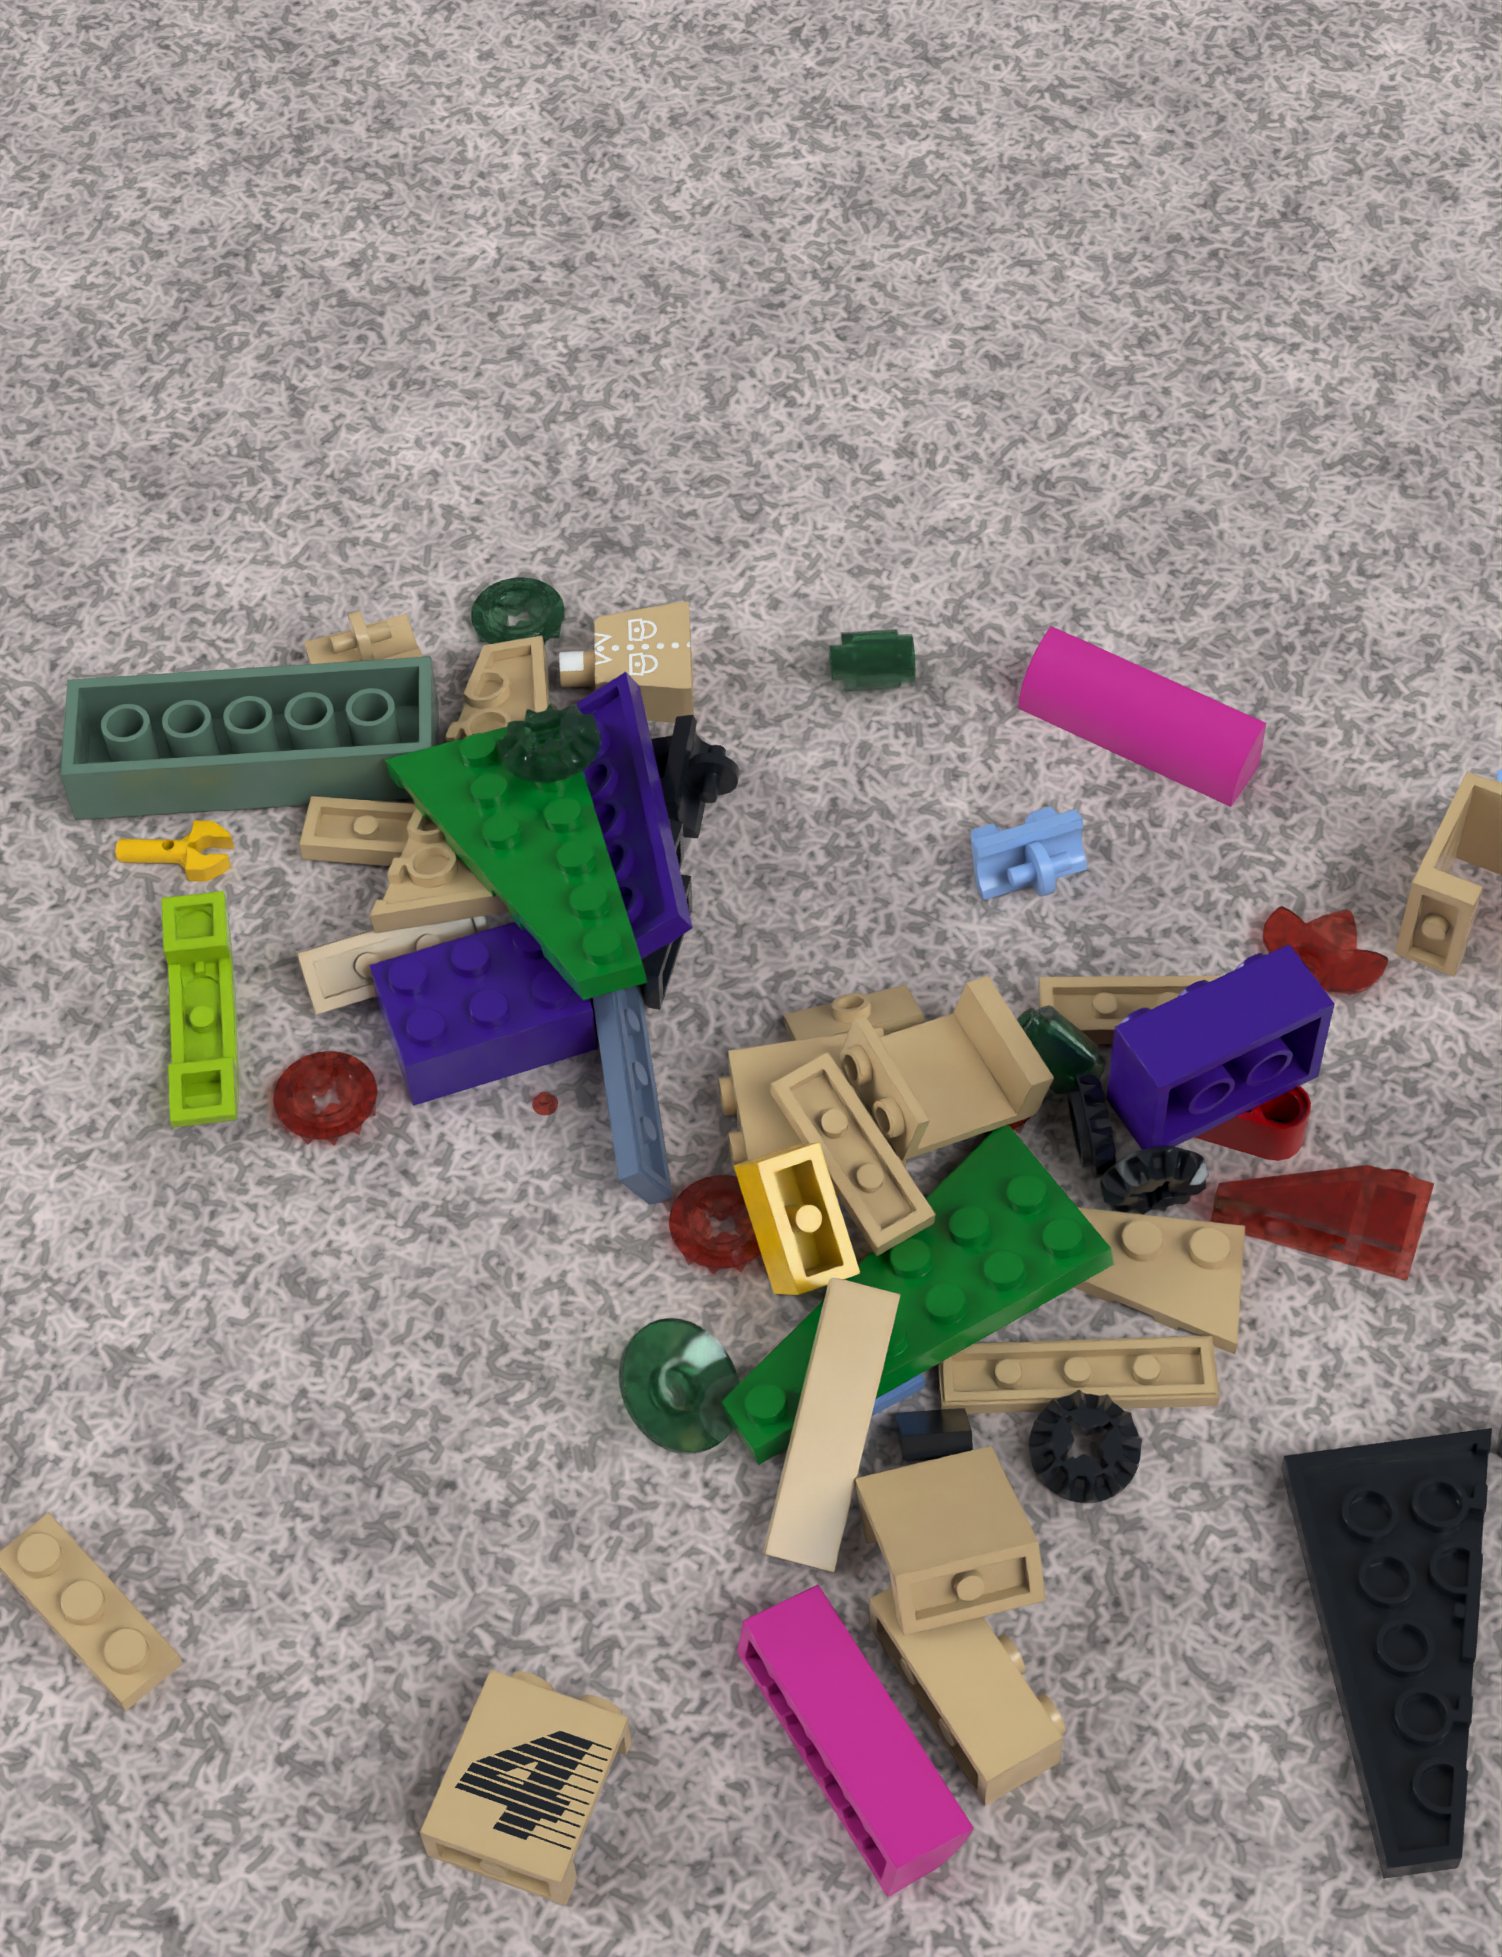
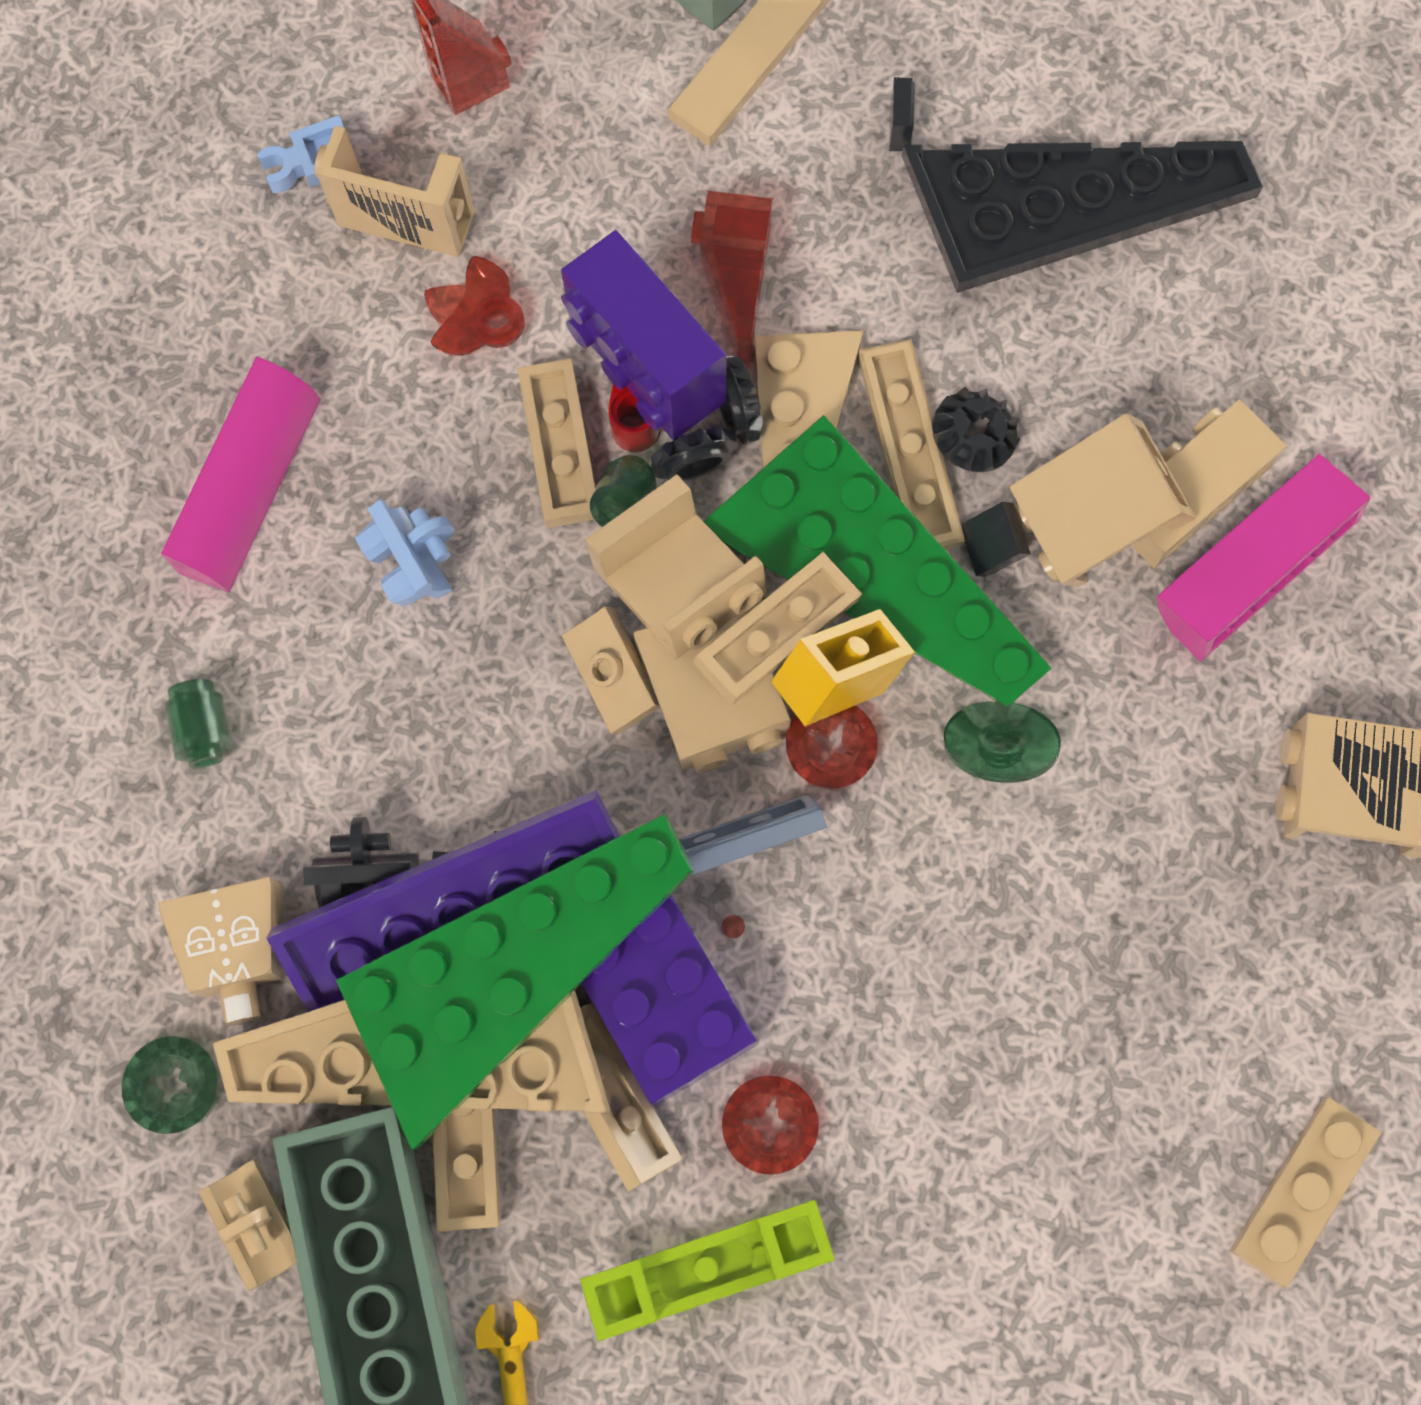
camera: 100 degrees left, 20 degrees up
clear green gear [499,702,601,783] -> none
tan tile [762,1277,900,1572] -> none

